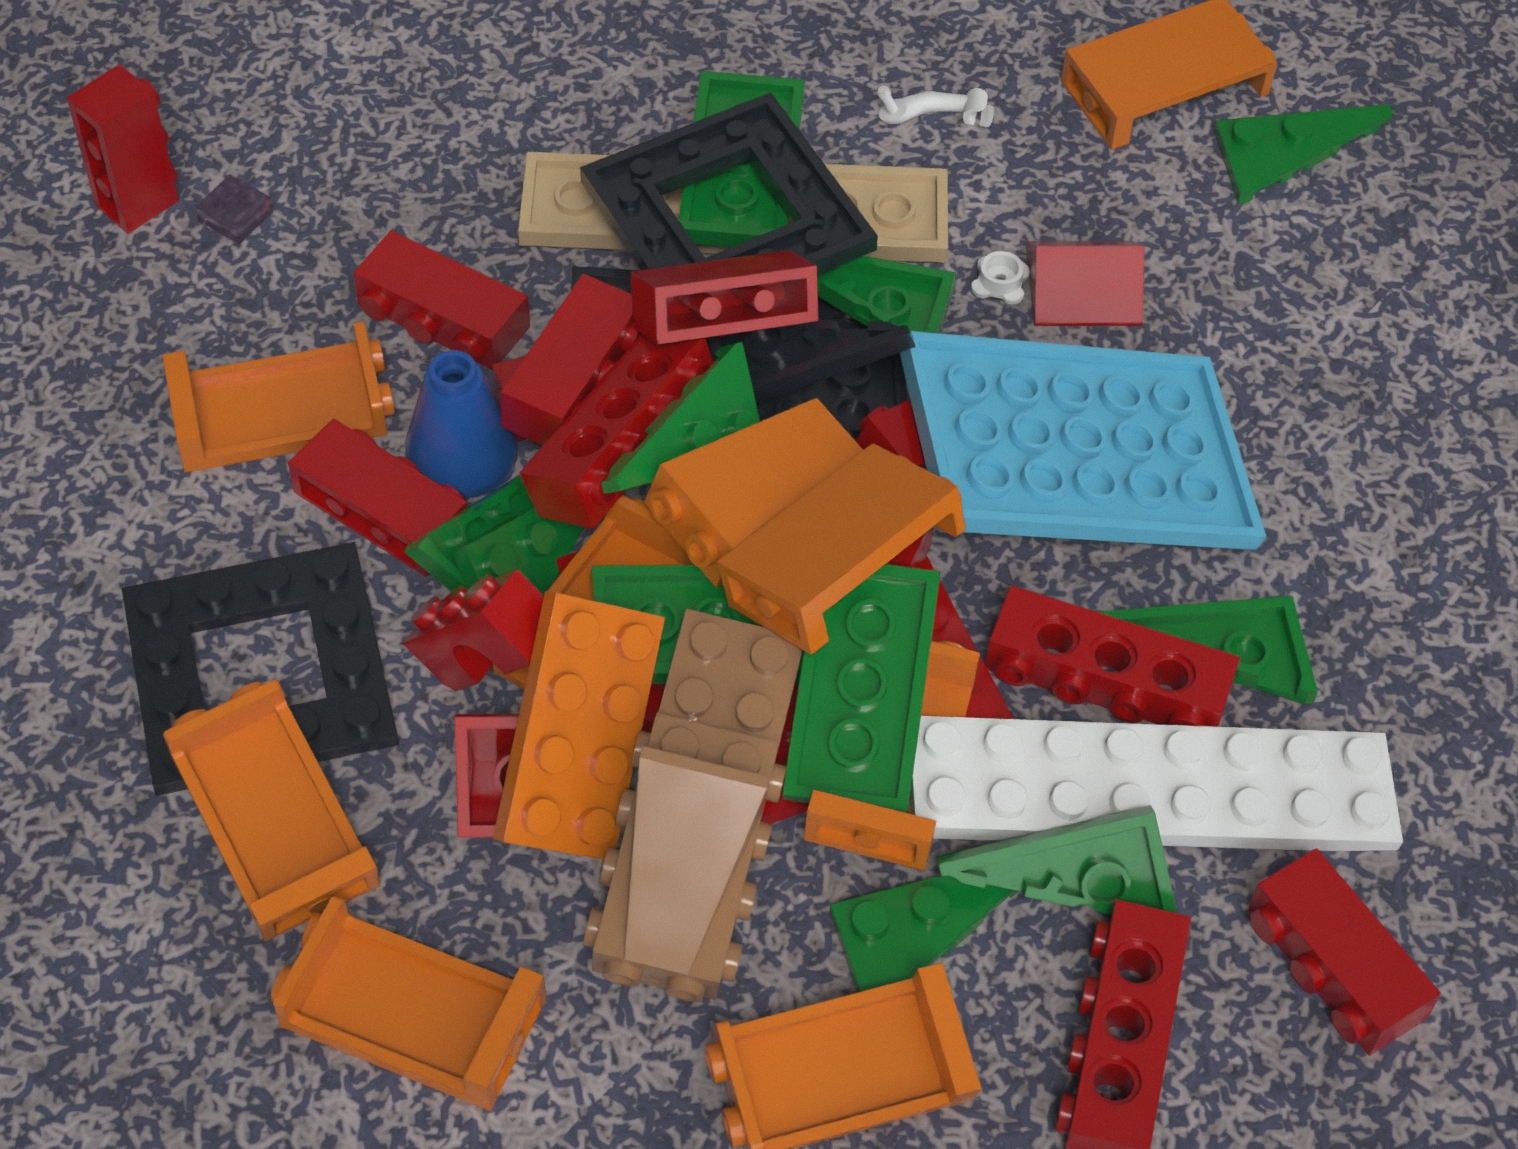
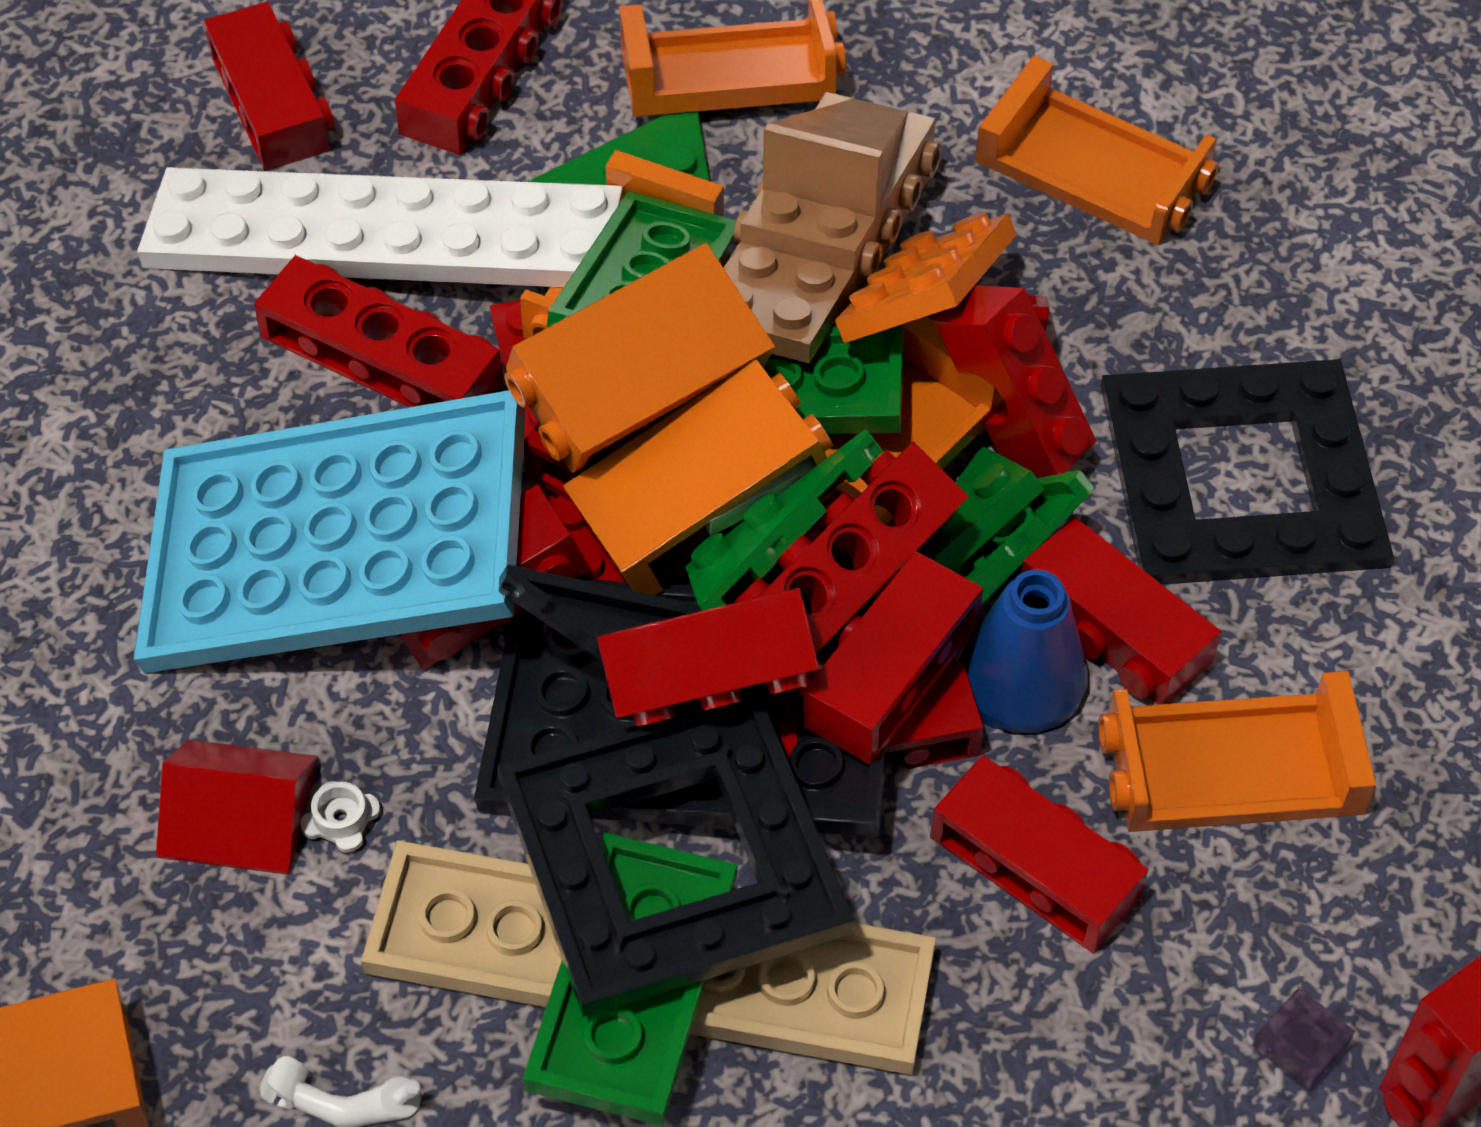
camera: 170 degrees left, 0 degrees up
orange panel [163,679,380,942] -> none
green wing [817,256,956,334] -> none
green wing [936,805,1177,915] -> none
green wing [1098,596,1318,705] -> none

